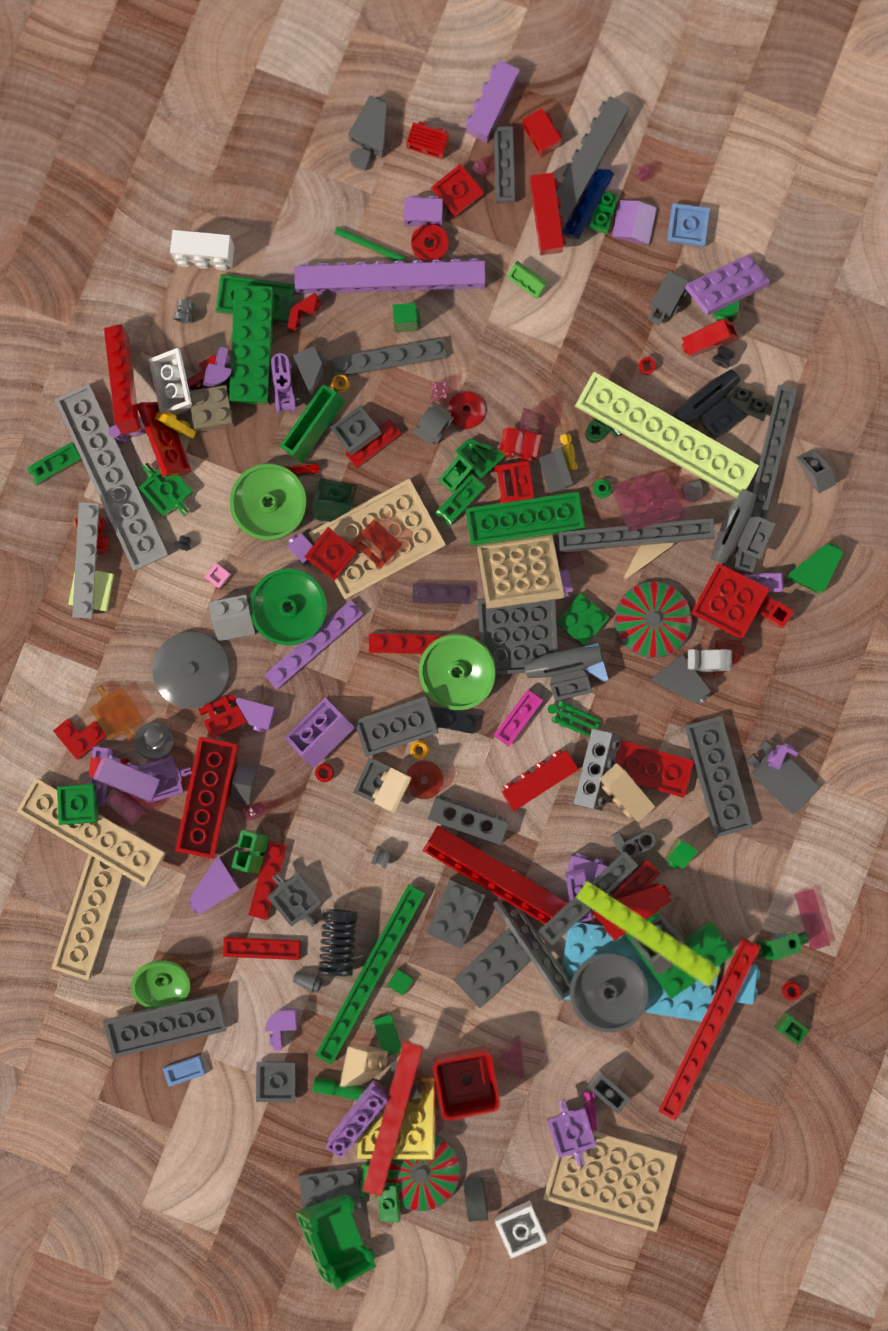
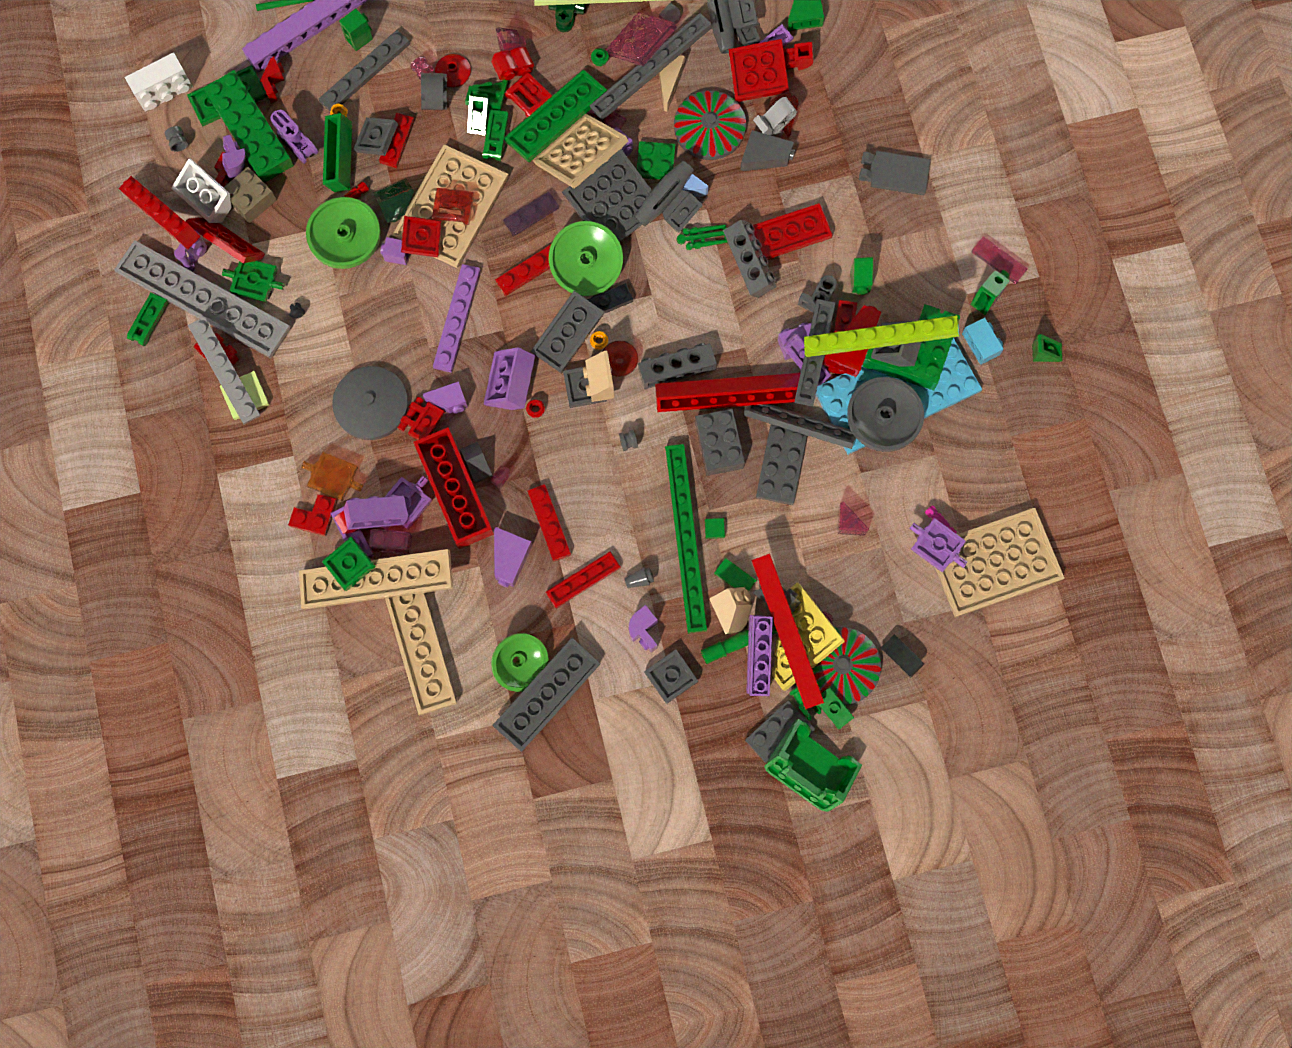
camera: 35 degrees left, 10 degrees down
dark grey plate [134,722,173,761] -> none
yellow plate [155,412,196,438] -> none
medium blue tile [163,1055,206,1087] -> none
bright pink tile [205,562,232,589] -> none
light grey slope [208,595,256,642] -> none
green piece [232,830,269,873] -> none
green dish [249,569,327,646] -> none
dark grey plate [267,872,322,927] -> none
dark grey slope [293,346,326,398] -> none
black piece [318,909,358,976] -> none
red plate [433,1046,501,1121] -> none
dark pink plate [493,689,543,747] -> none
white brick [494,1200,547,1258] -> none
red brick [501,749,579,811] -> none
dark grey panel [539,448,573,493] -> none
yellow axle [560,434,578,471] -> none
dark grey brick [587,1069,631,1114] -> none
tan brick [600,763,655,823] -> none
red plate [658,938,761,1121] -> none
dark grey plate [684,716,753,838] -> none
medium lavender bracket [768,743,798,769] -> none
red plate [782,981,801,1001] -> none

